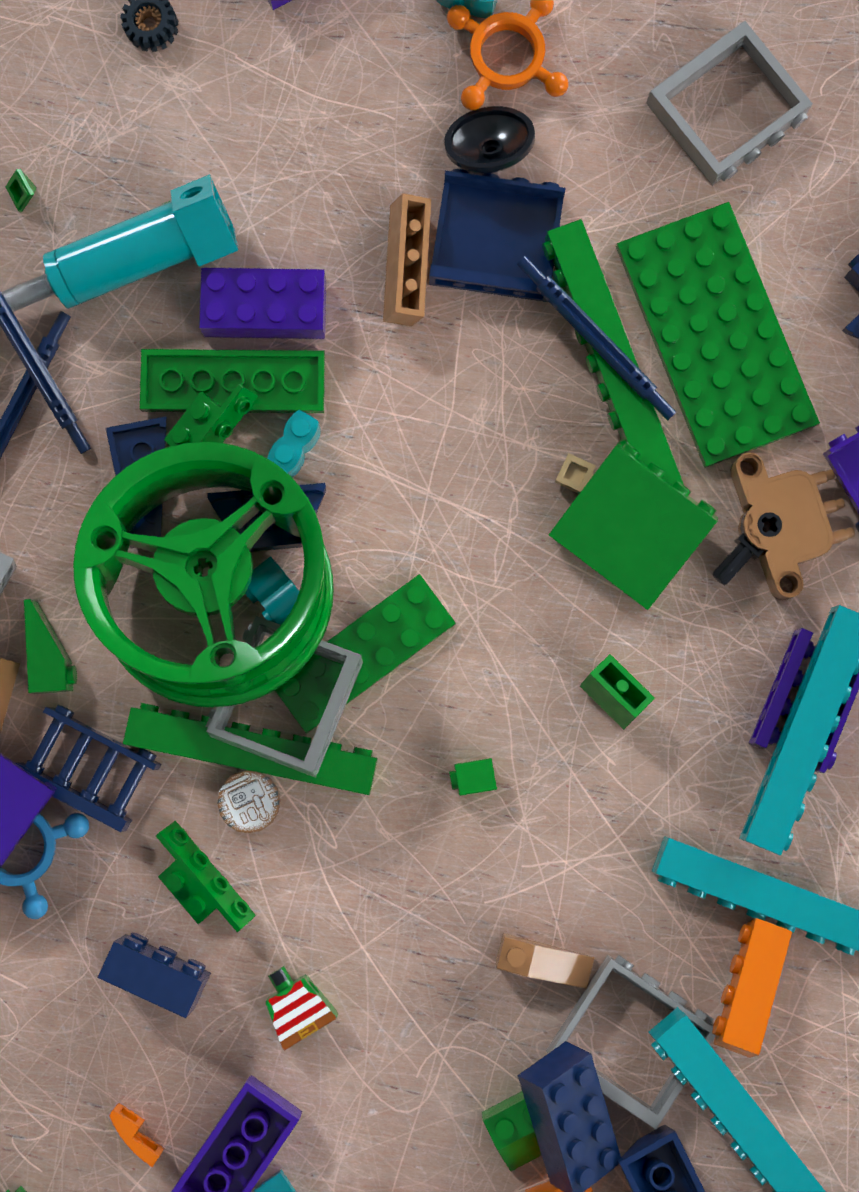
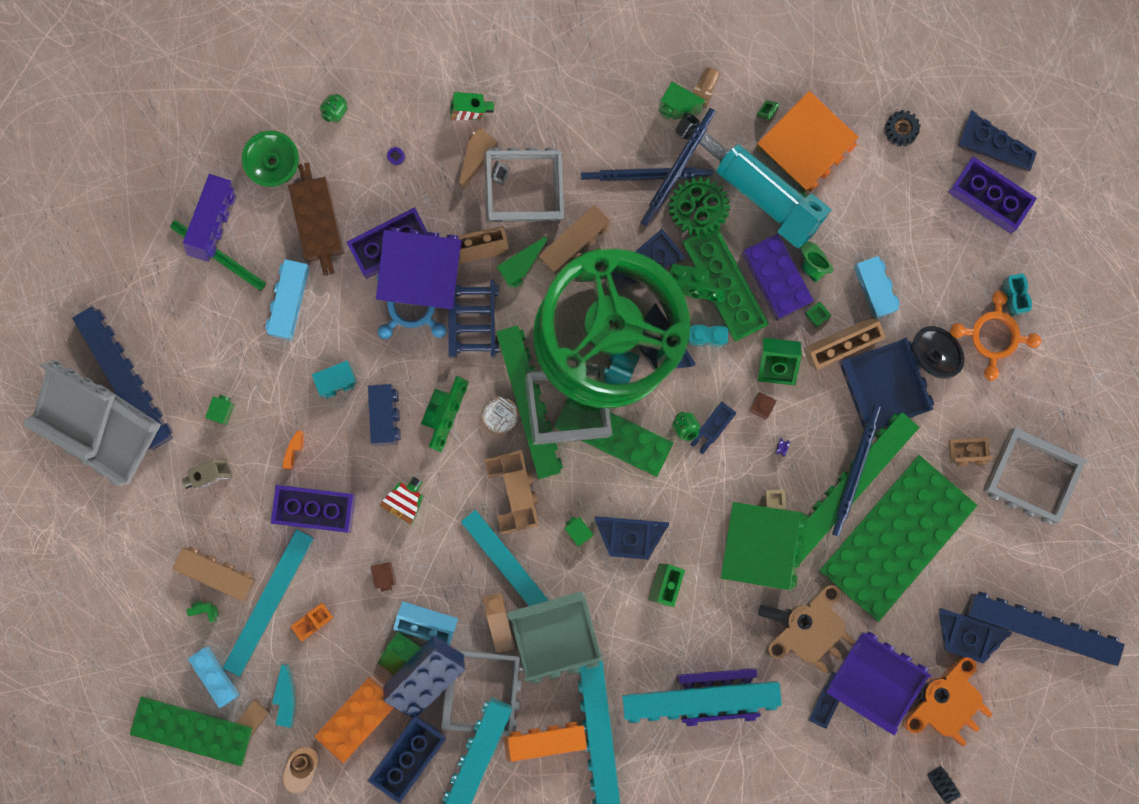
camera: 60 degrees right, 0 degrees up
none -> teal brick [312,360,358,399]
none -> copper brick [371,562,396,592]
none -> medium azure brick [393,601,458,646]
none -> teal tile [461,509,549,606]
none -> medium nougat bracket [484,450,539,535]
none -> sand green panel [507,591,603,684]
none -> medium nougat brick [539,204,610,276]
none -> dark blue wing [595,516,669,560]
none -> green gear [668,177,730,237]
none -> green head [672,412,700,441]
none -> dark blue hinge [690,401,736,454]
none -> copper brick [749,392,777,420]
none -> orange panel [755,90,859,193]
none -> green slope [757,338,802,386]
none -> dark purple bush [775,438,790,457]
none -> green piece [800,241,834,282]
none -> green tile [804,301,831,328]
none -> medium azure brick [854,256,900,319]
none -> medium nougat bracket [948,437,993,466]

